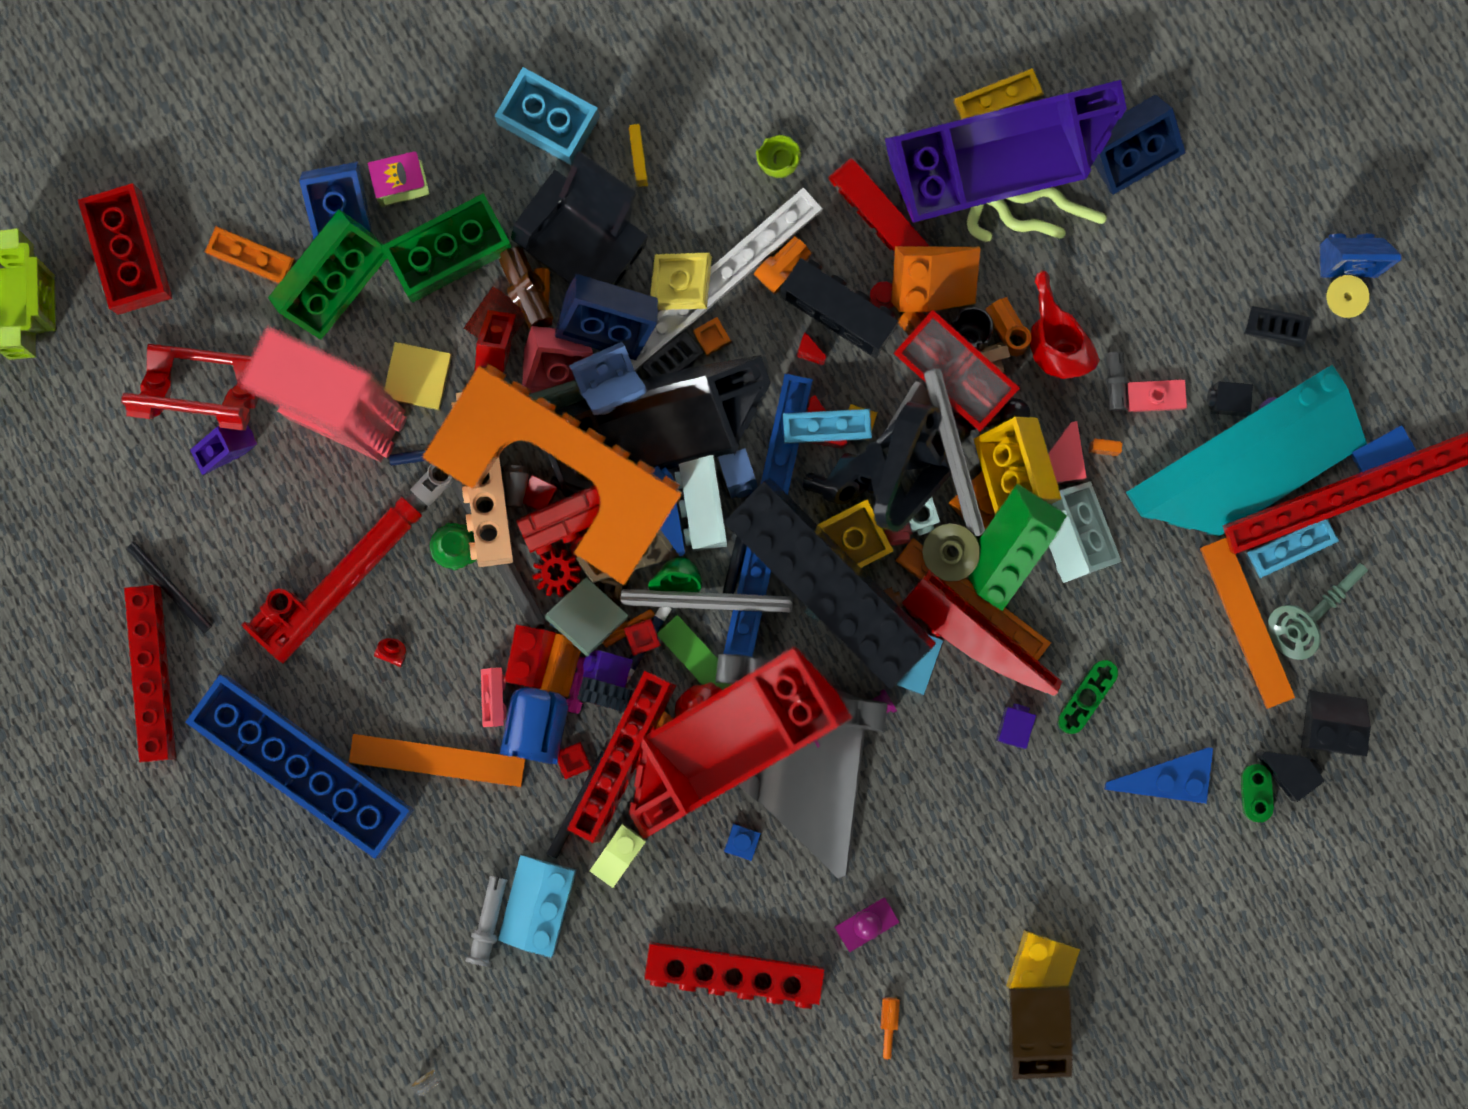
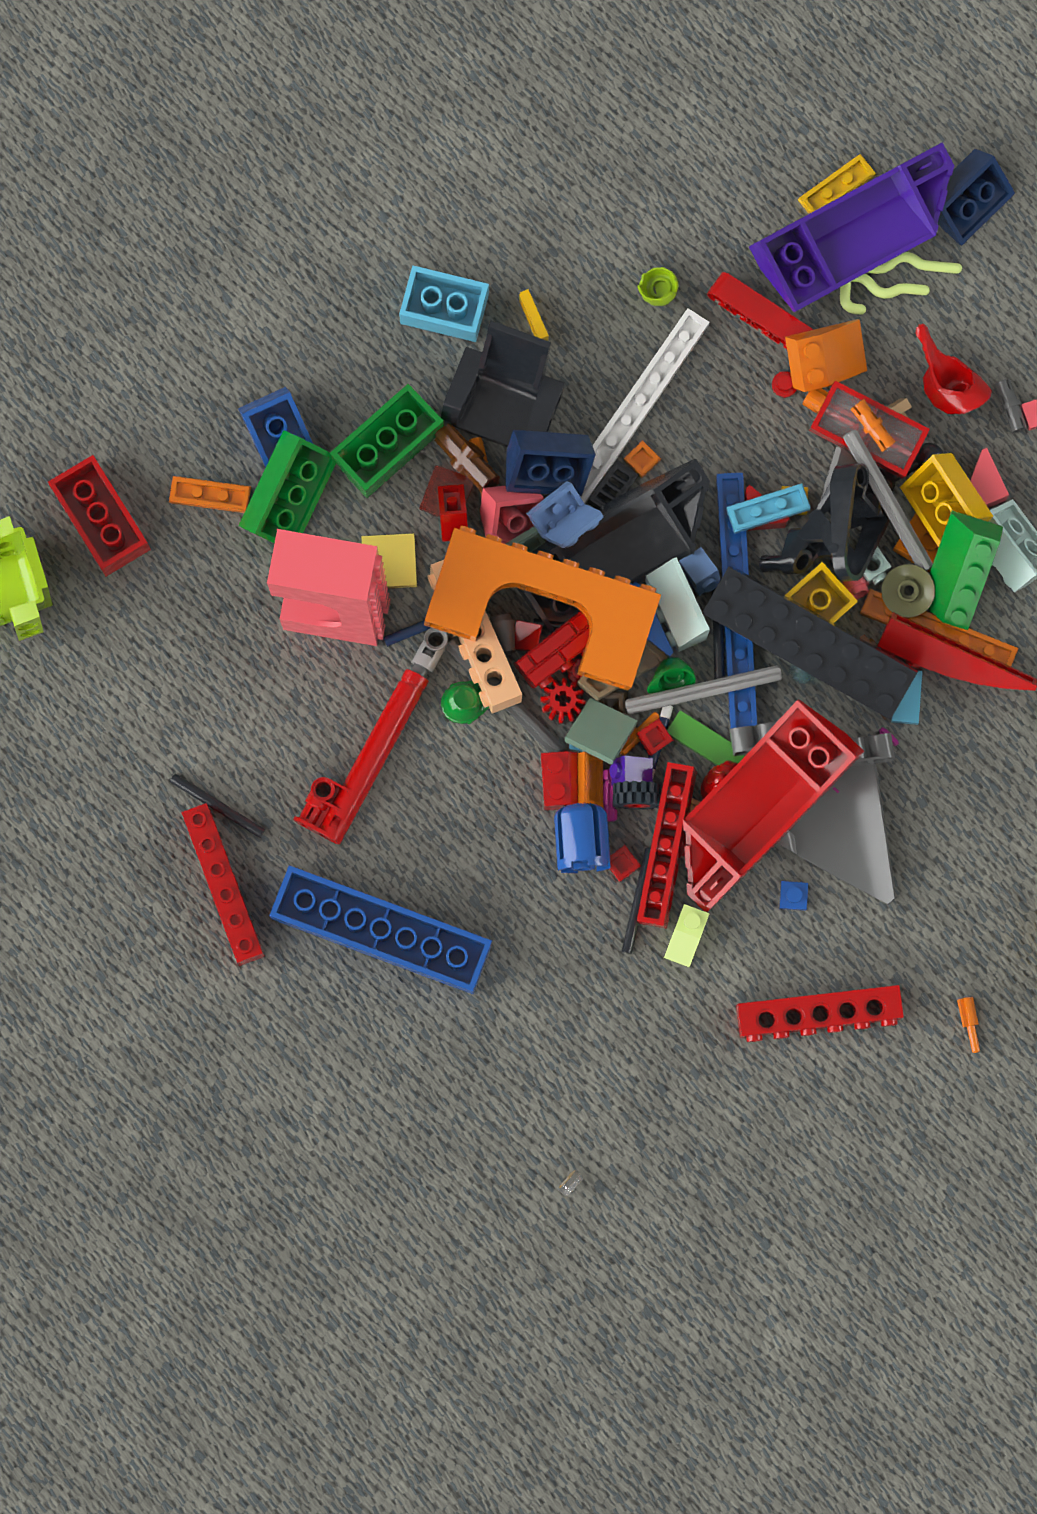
camera: 15 degrees left, 5 degrees down
red piece [122,344,259,430] -> none
dark purple slope [190,426,257,475] -> none
orange tile [348,734,526,787] -> none
dark pink piece [368,151,429,207] -> none
red plate [374,638,406,667] -> none
light grey pin [465,875,508,967] -> none
coral plate [481,668,507,727] -> none
medium azure slope [498,855,577,958] -> none
light yellow tile [650,252,712,310] -> none
orange piece [754,236,812,294] -> none
black brick [780,258,898,359] -> none
red slope [797,332,826,365] -> none
magenta tile [834,897,900,953] -> none
black hair [950,307,993,351] -> none
orange piece [985,297,1031,356] -> none
dark purple brick [996,703,1036,749] -> none
orange tile [1089,438,1123,456] -> none
none -> orange pin [850,399,896,452]

